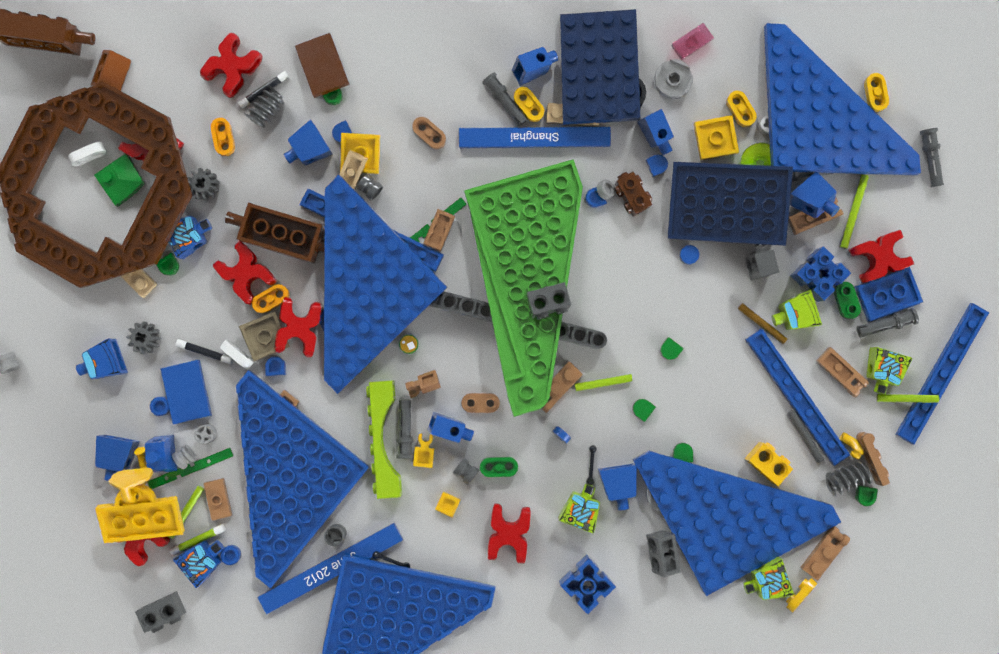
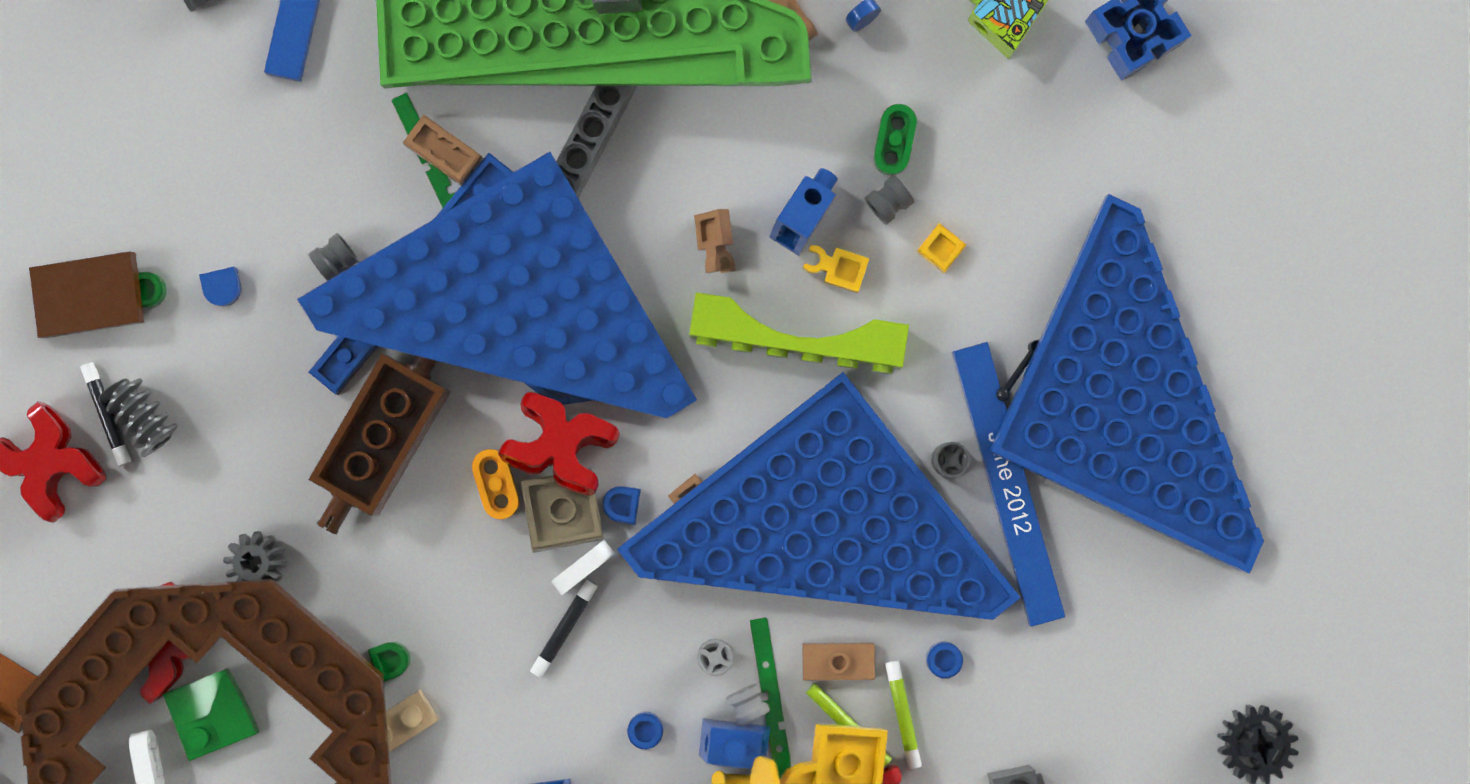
camera: 85 degrees left, 0 degrees up
dark grey gear [126,321,162,354] -> none
blue tile [161,360,212,425] -> none
torso [169,216,212,260] -> none
torso [173,540,224,588] -> none
light orange plate [211,118,235,156] -> none
red piece [213,241,277,305] -> none
blue torso [283,120,333,166] -> none
tan plate [339,150,368,190] -> none
yellow plate [340,132,380,174] -> none
dark grey pin [396,400,414,459] -> none
pearl gold tile [399,335,419,354] -> none
medium nougat plate [412,117,446,150] -> none
medium nougat plate [461,393,500,413] -> none
red piece [488,503,531,564] -> none

